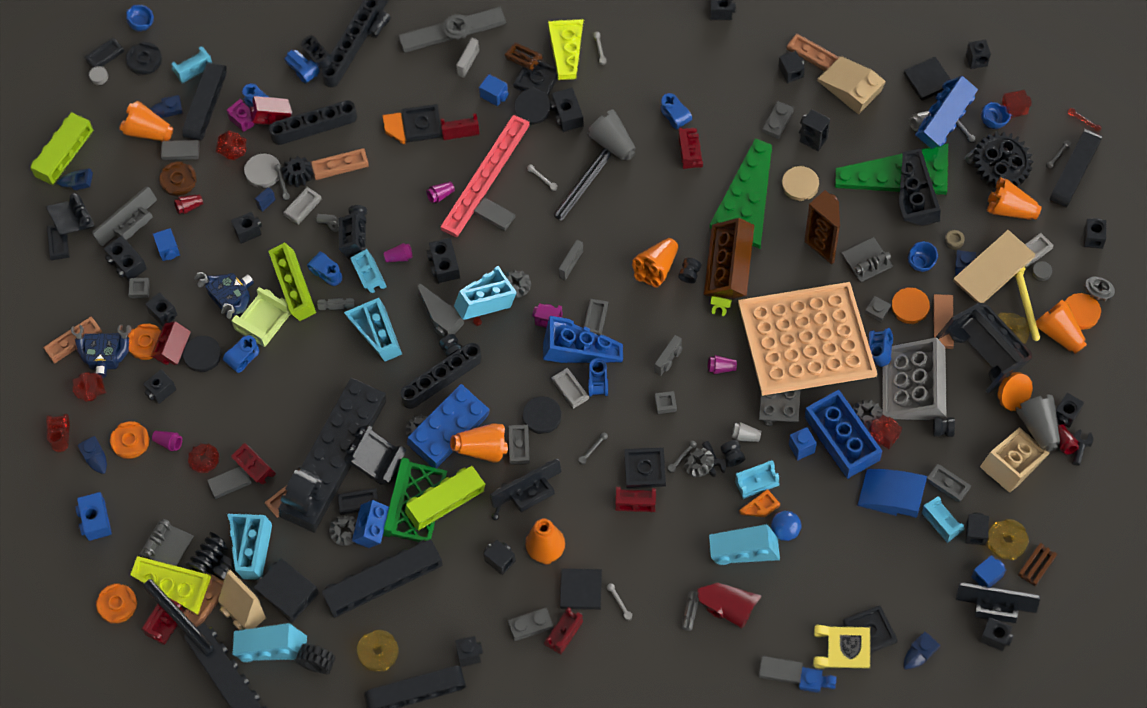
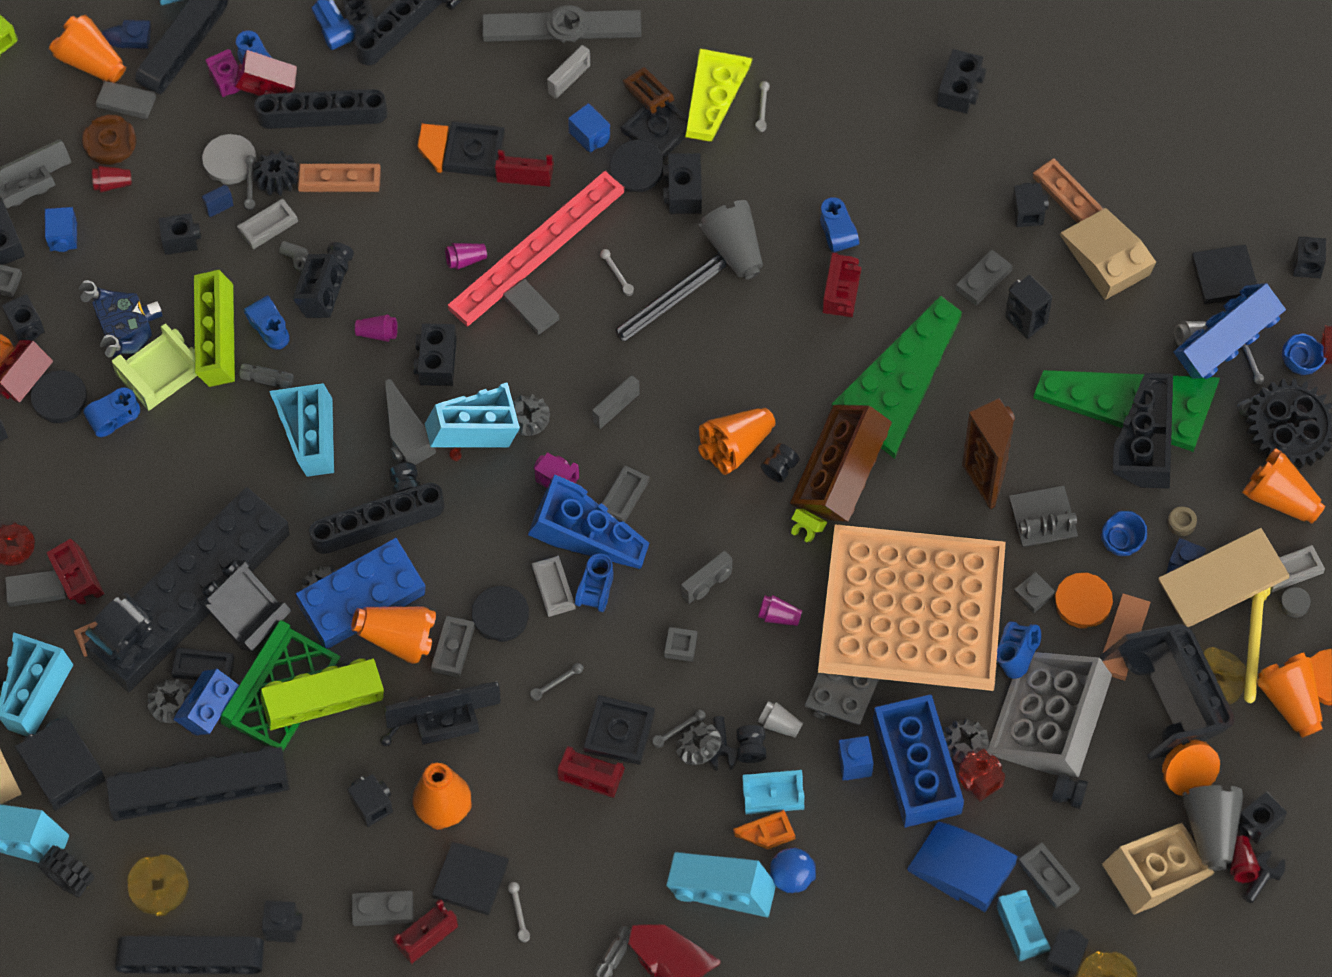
camera: 15 degrees right, 0 degrees up
clear red brick [216,130,247,161] -> none
medium azure hinge [351,249,387,293] -> none
tan tile [782,166,819,201] -> none

